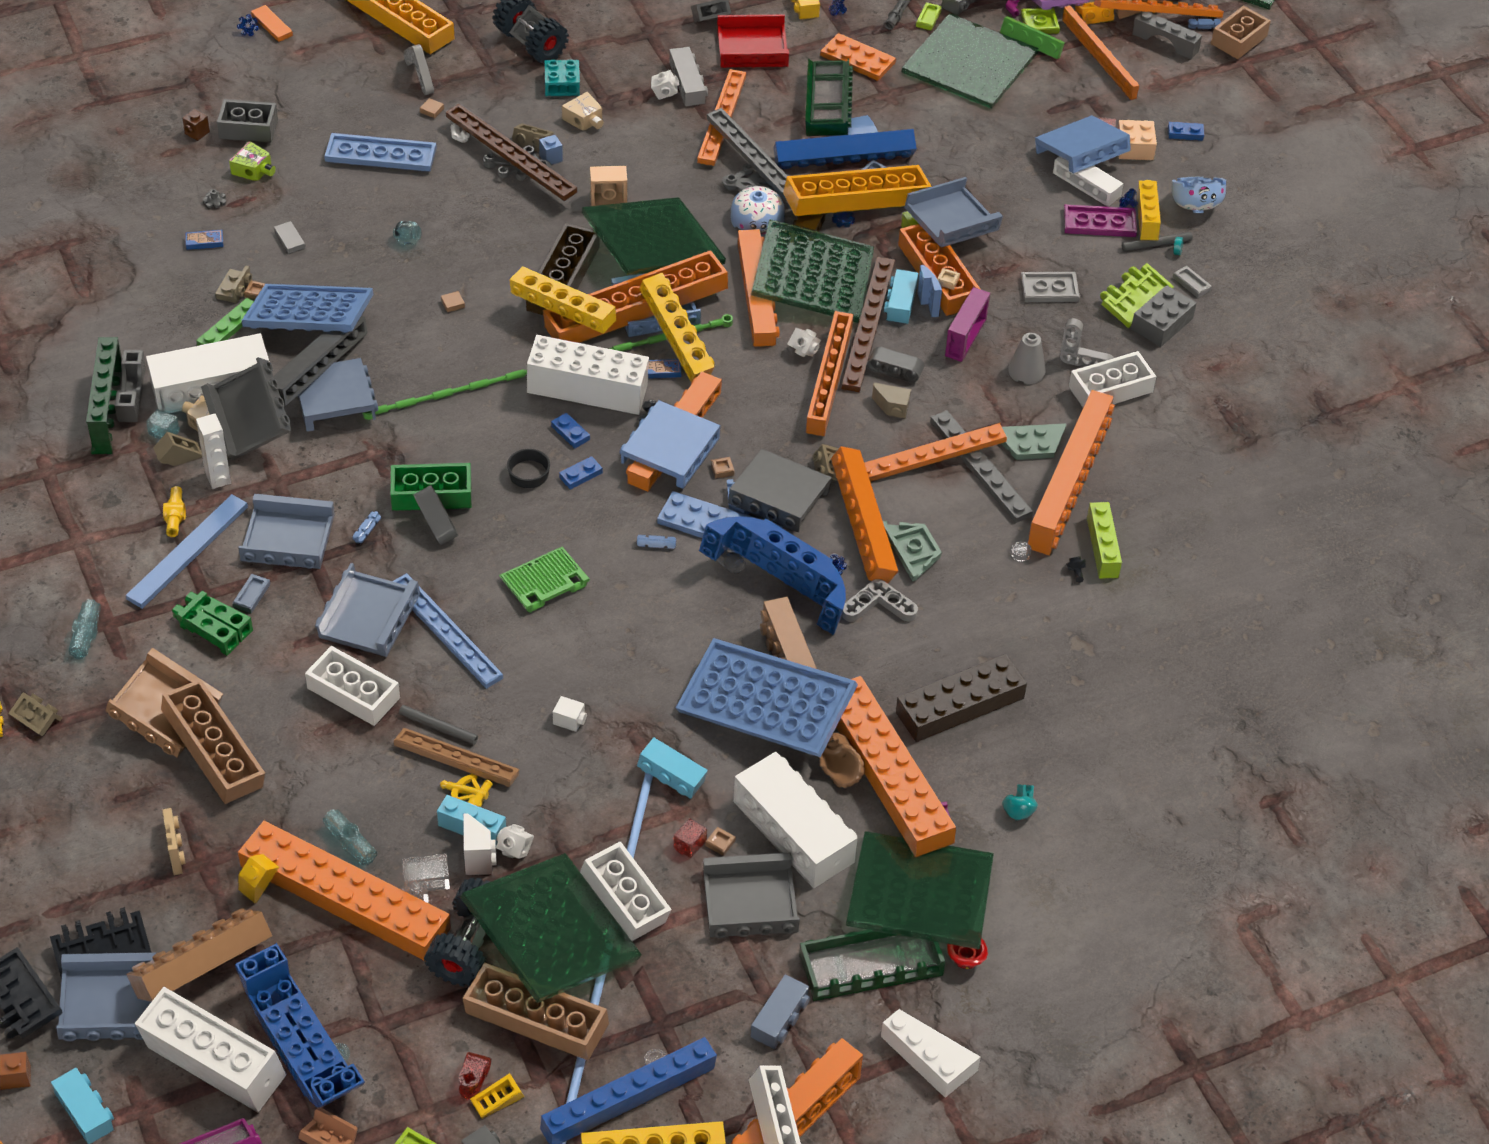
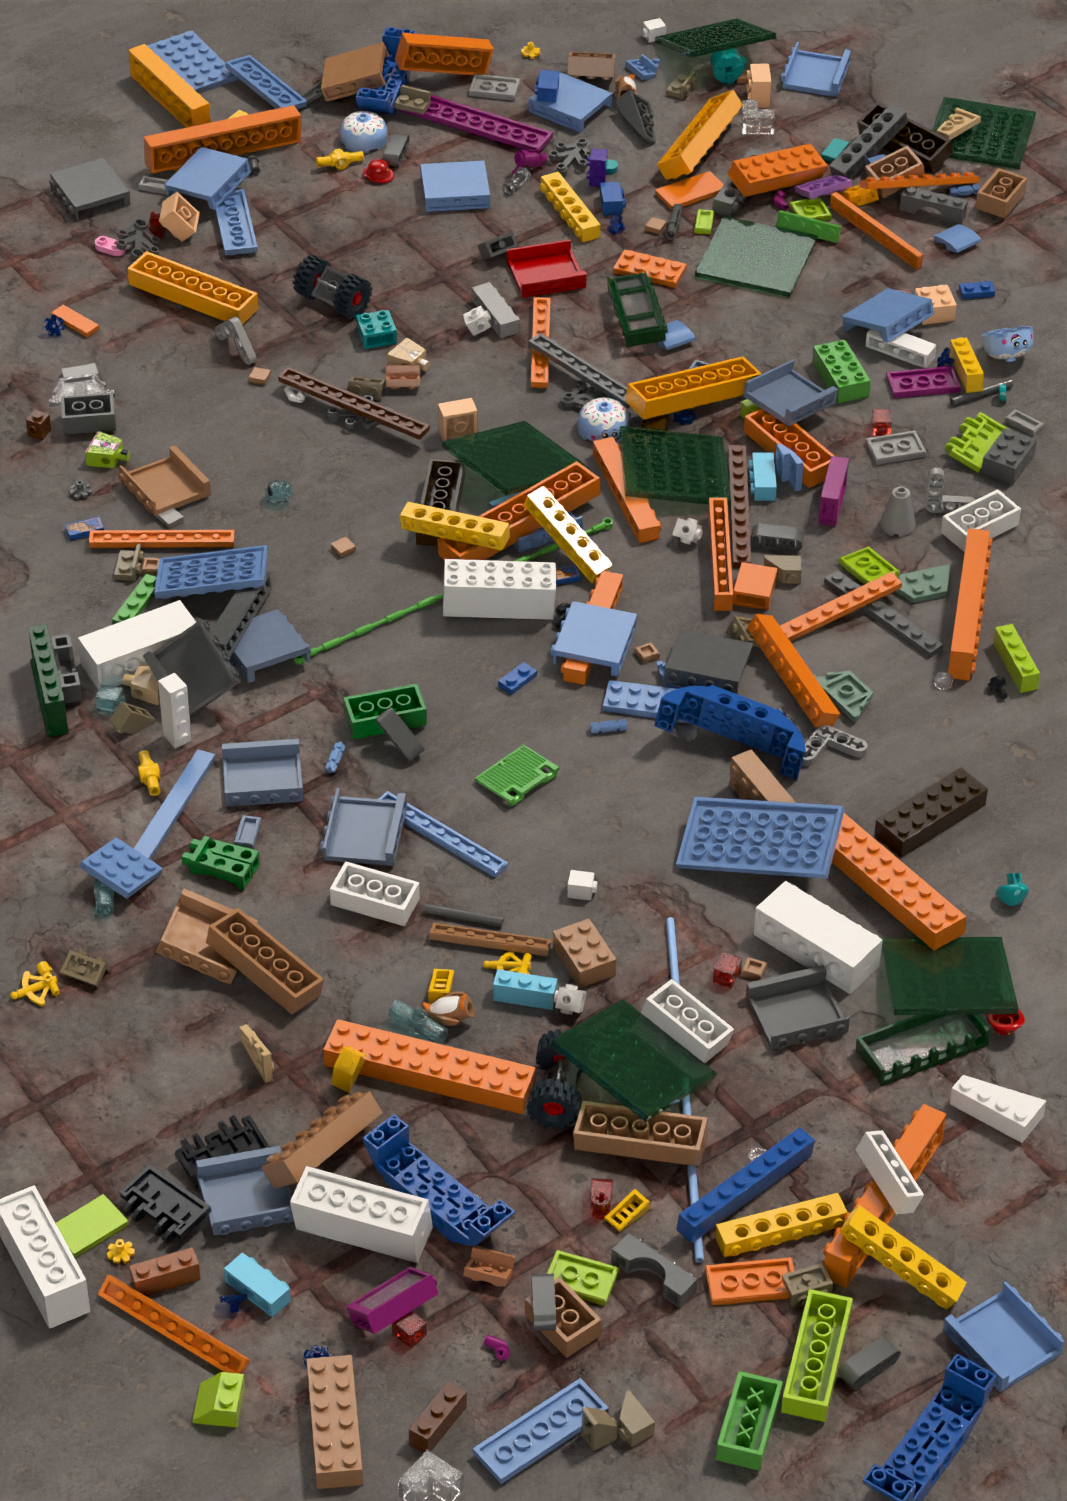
camera: 10 degrees left, 5 degrees down
medium blue plate [324,133,437,172] -> none
clear brick [402,854,450,903] -> none
white slope [464,814,496,875] -> none
black tyre [507,449,550,488] -> none
medium blue brick [539,135,563,165] -> none
blue plate [551,413,590,449] -> none
medium azure brick [637,737,708,799] -> none
sand blue brick [751,974,810,1049] -> none
blue brick [773,129,917,169] -> none
medium nougat piece [819,733,865,788] -> none
tan tile [937,268,960,290] -> none
none -> clear wing [48,374,115,407]
none -> light grey tile [61,363,99,384]
none -> medium blue plate [80,837,163,899]
none -> orange plate [89,530,235,548]
none -> medium nougat panel [118,445,211,516]
none -> clear blue plant [219,1294,248,1313]
none -> nougat bracket [386,365,420,389]
none -> medium nougat animal [421,991,475,1026]
none -> yellow slope [428,969,454,1004]
none -> medium nougat brick [553,919,617,989]
none -> medium nougat tile [645,217,667,235]
none -> orange brick [733,562,778,610]
none -> bright green brick [812,340,871,403]
none -> lime tile [839,546,900,585]
none -> clear red brick [871,409,892,436]
none -> medium blue slope [934,224,982,253]

